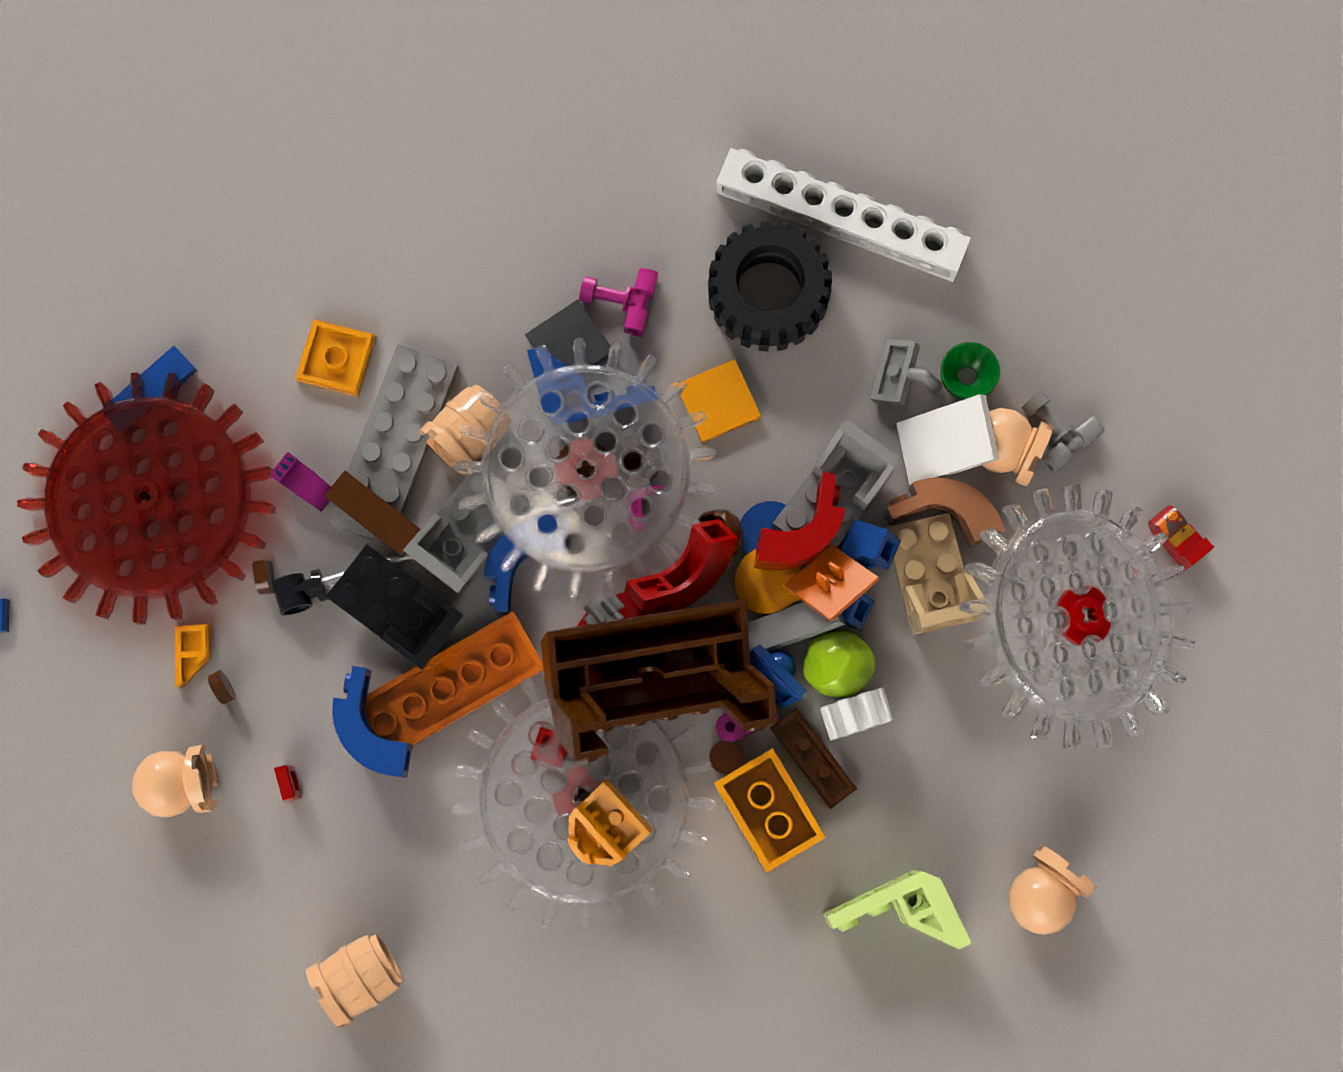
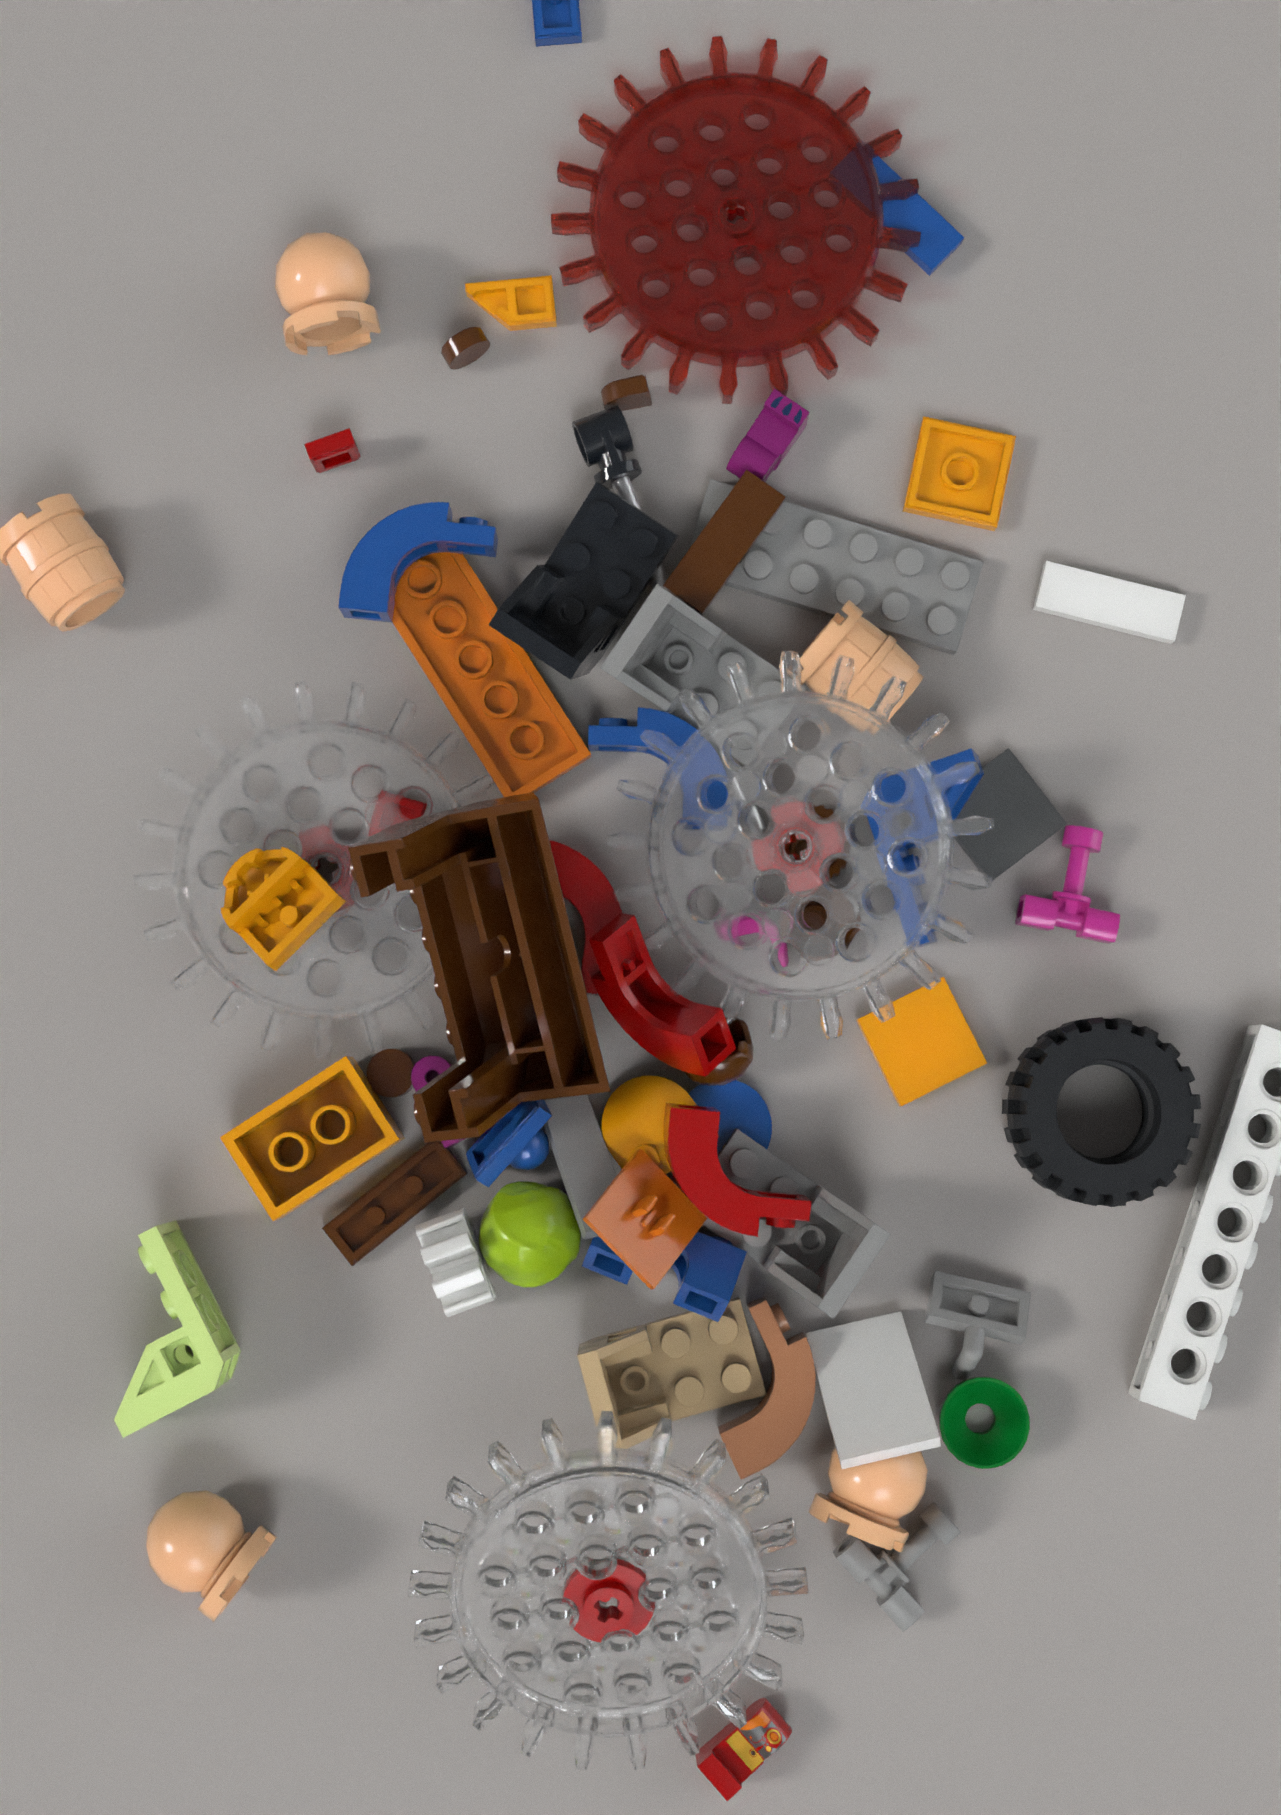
camera: 80 degrees right, 5 degrees up
light grey gear [583,592,625,625] -> none
none -> white tile [1033,561,1186,644]

